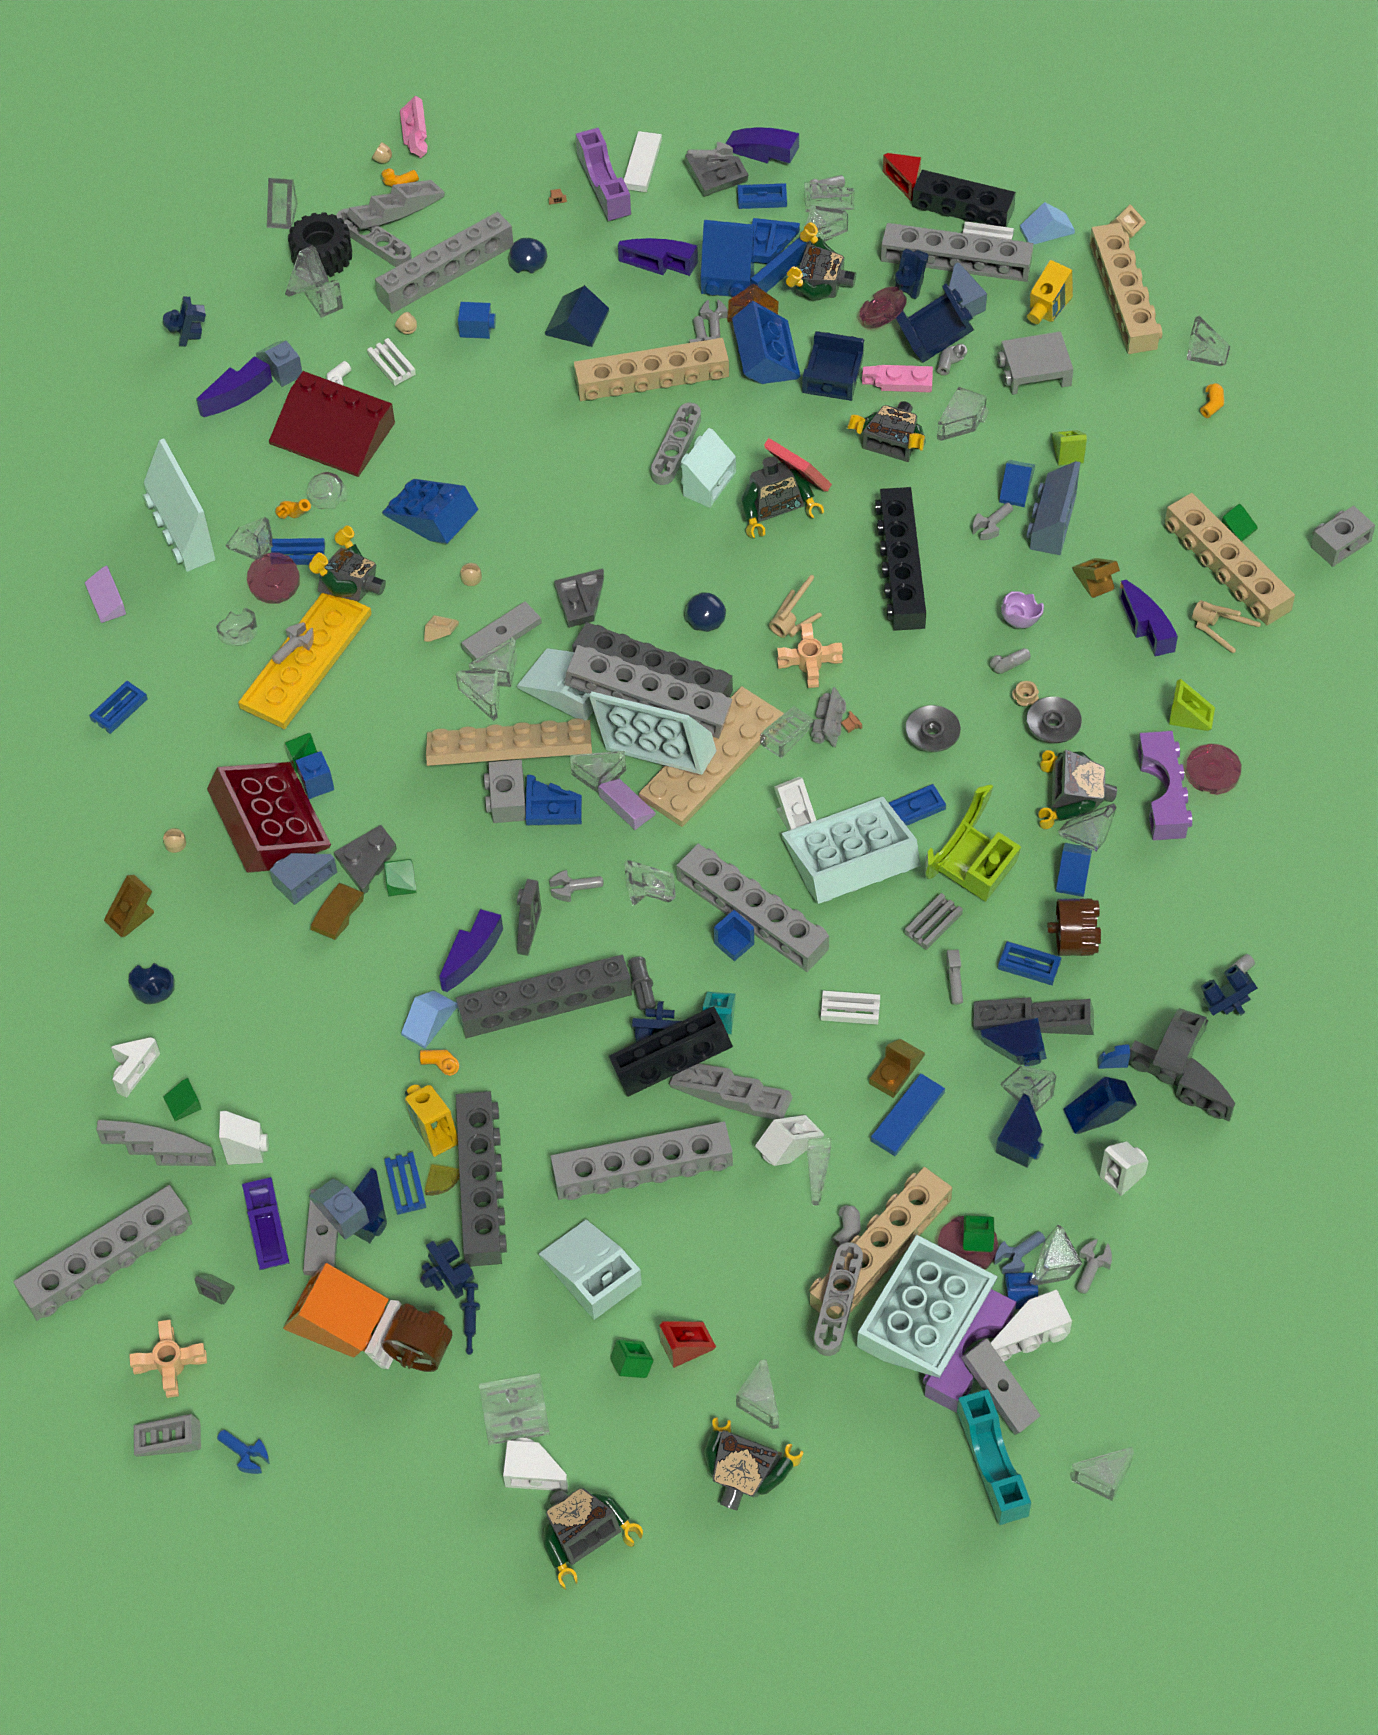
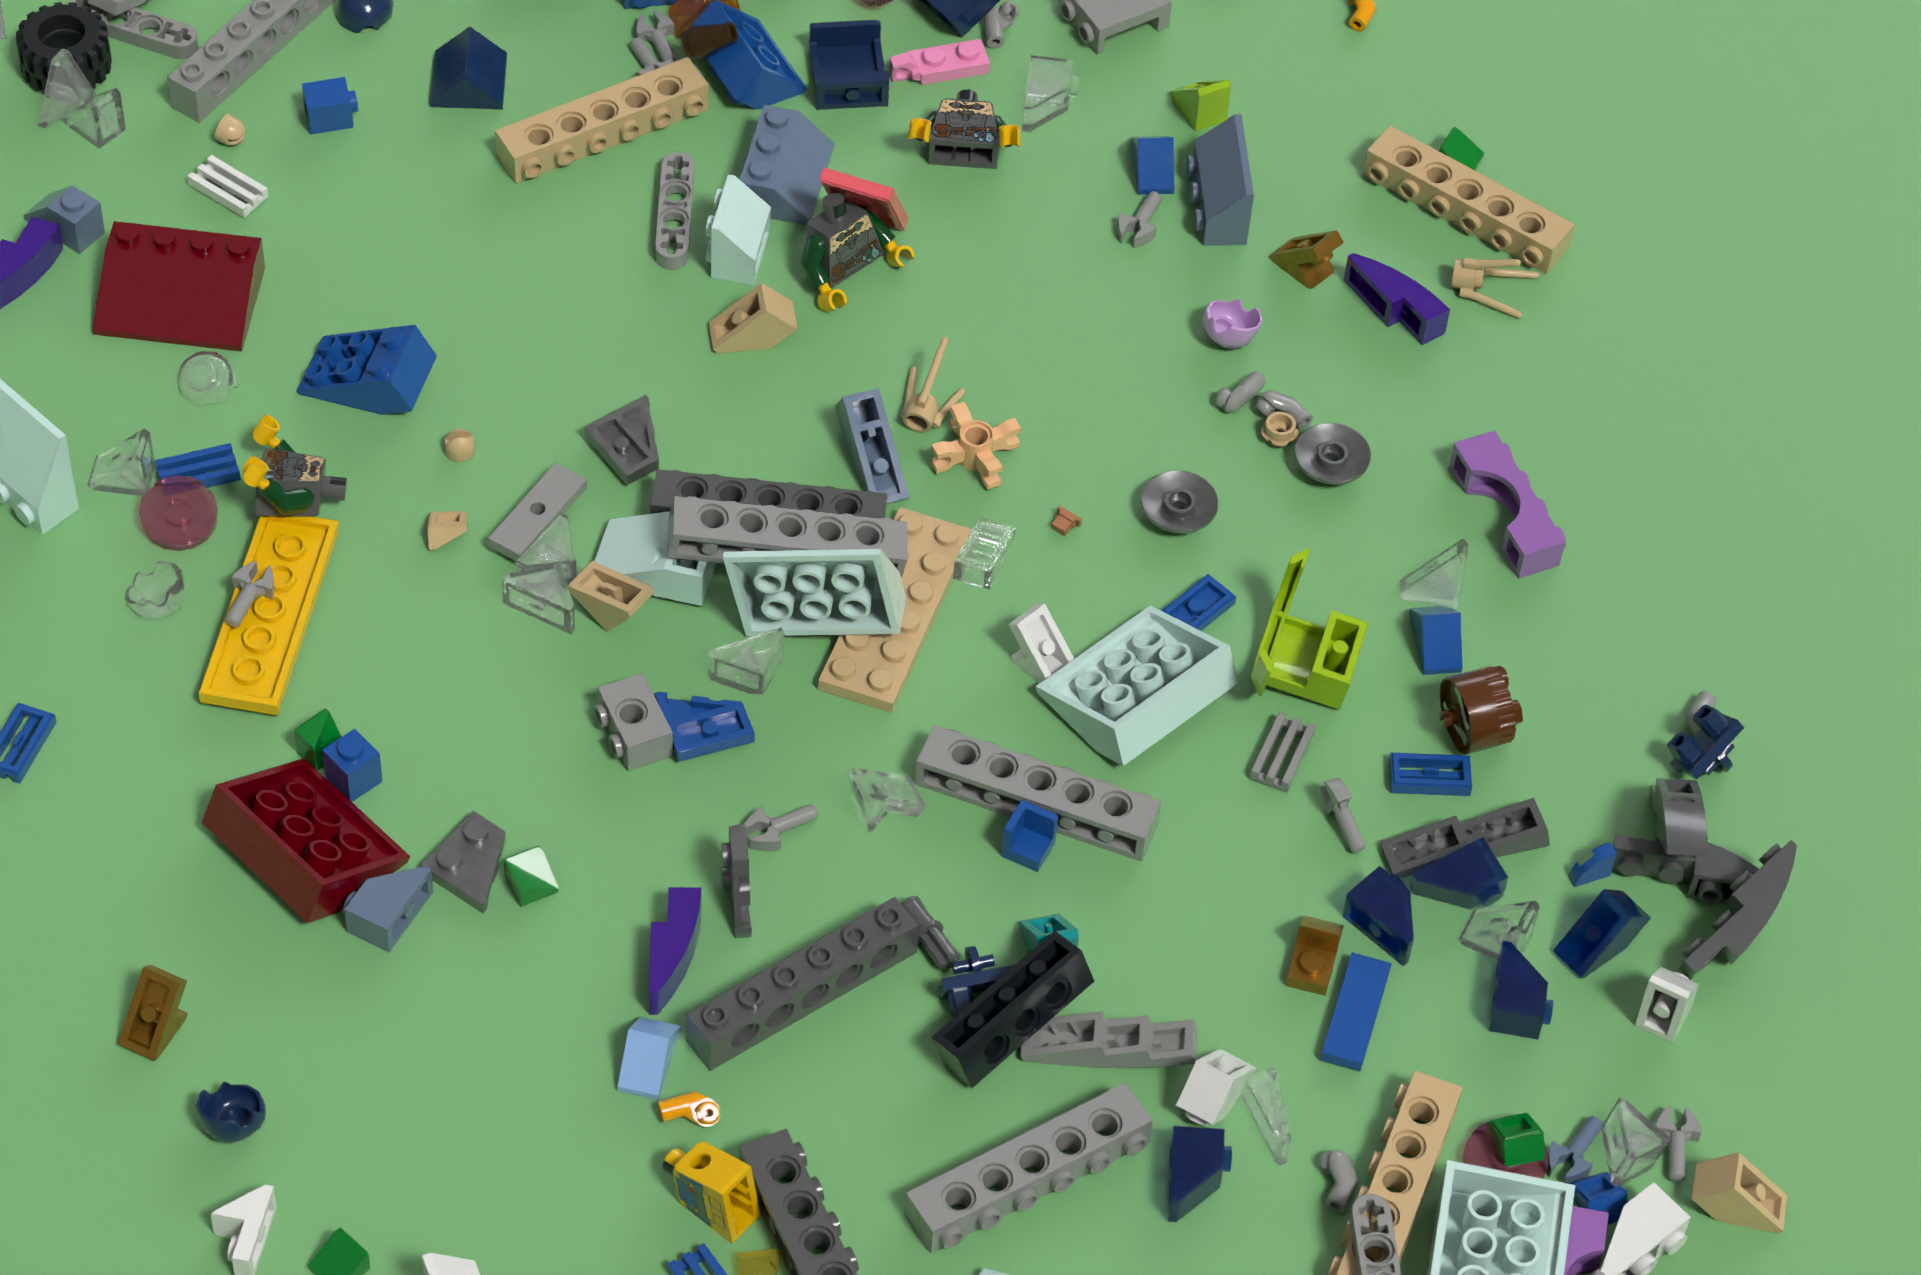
camera: 25 degrees left, 5 degrees down
tan hinge [163,828,187,853] -> none
light orange arm [275,499,311,519] -> none
pearl gold slope [310,883,364,940] -> none
white arm [326,361,351,385] -> none
tan plate [426,718,592,766] -> none
lavender slope [598,778,656,830] -> none
dark blue hair [684,592,726,632] -> none
light grey hinge [811,687,846,747] -> none
white tile [821,991,880,1025] -> none
black brick [875,487,926,631] -> none
torso [1038,750,1117,829] -> none
lime slope [1169,679,1215,731] -> none
clear pink tile [1186,744,1242,795] -> none
light grey brick [1311,505,1375,567] -> none
none -> tan slope [568,561,654,632]
none -> dark brown cone [682,22,738,60]
none -> tan slope [709,283,798,353]
none -> sand blue slope [740,105,834,225]
none -> sand blue slope [835,388,910,504]
none -> clear blue slope [1168,1126,1232,1222]
none -> light grey arm [1256,390,1313,430]
none -> clear blue slope [1342,866,1414,966]
none -> dark grey slope [1679,840,1797,980]
none -> tan slope [1692,1152,1788,1233]

